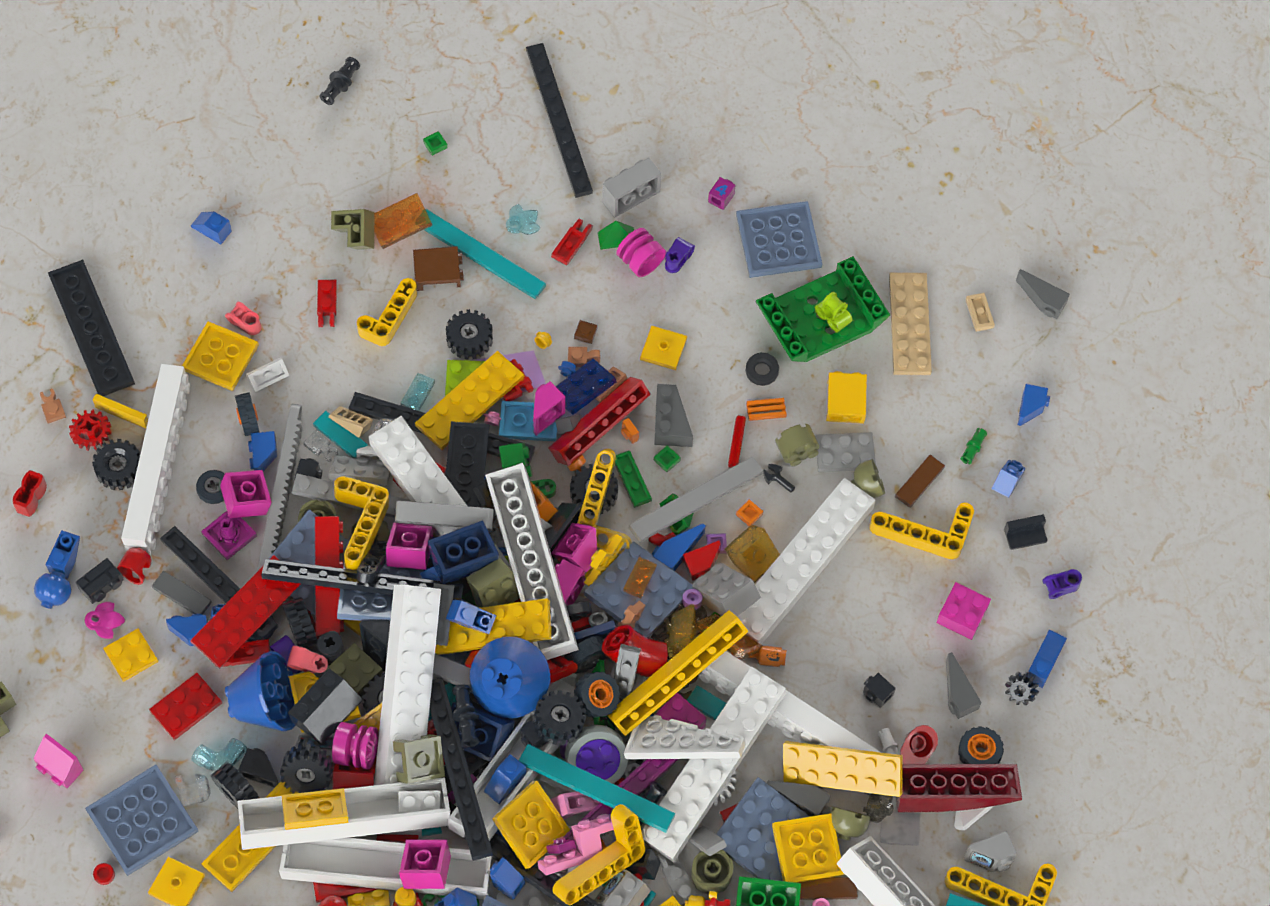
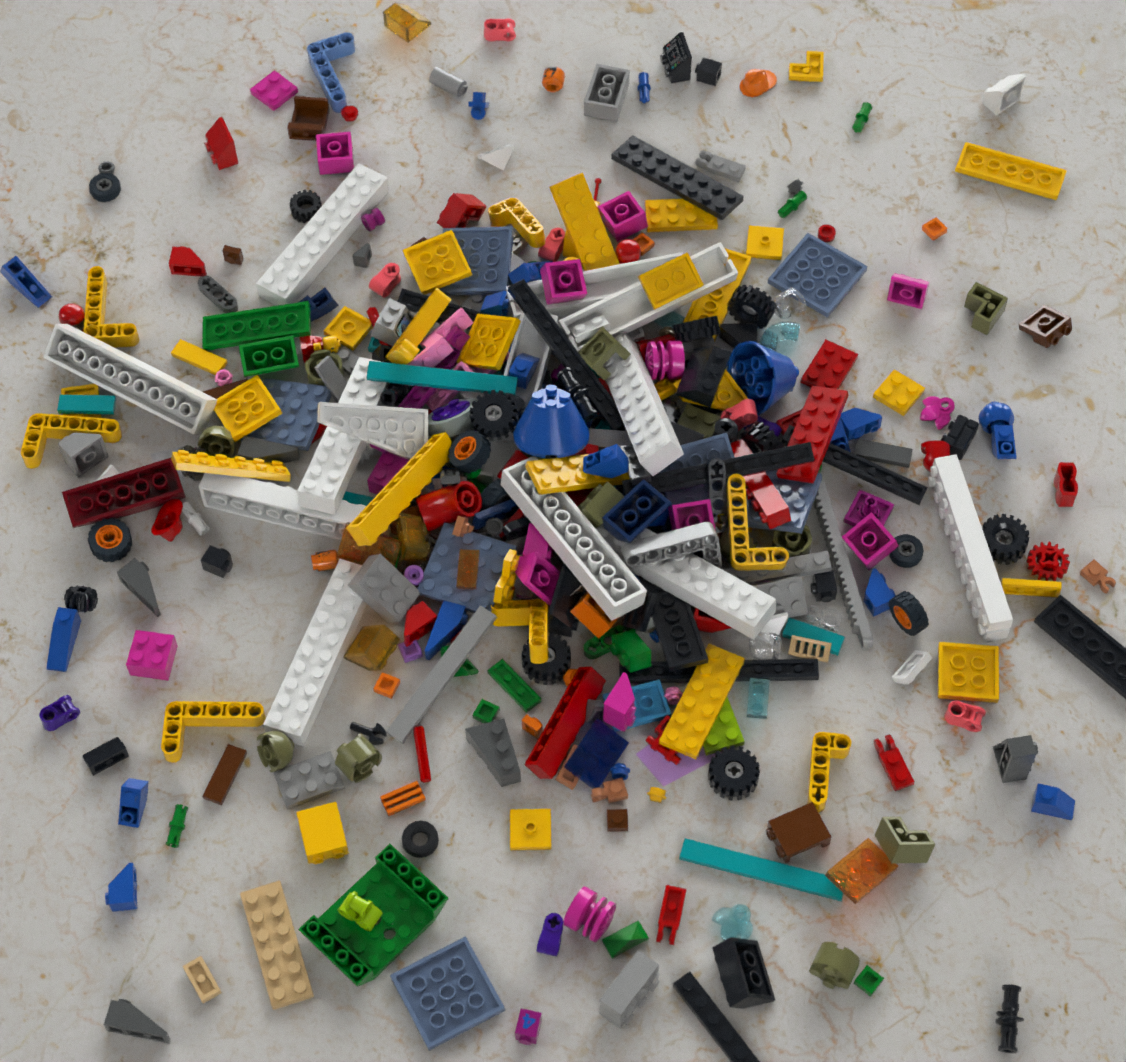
camera: 165 degrees right, 5 degrees down
none -> black slope [712,937,775,1009]
none -> olive brick [809,942,860,989]
none -> dark grey wedge [993,735,1038,783]

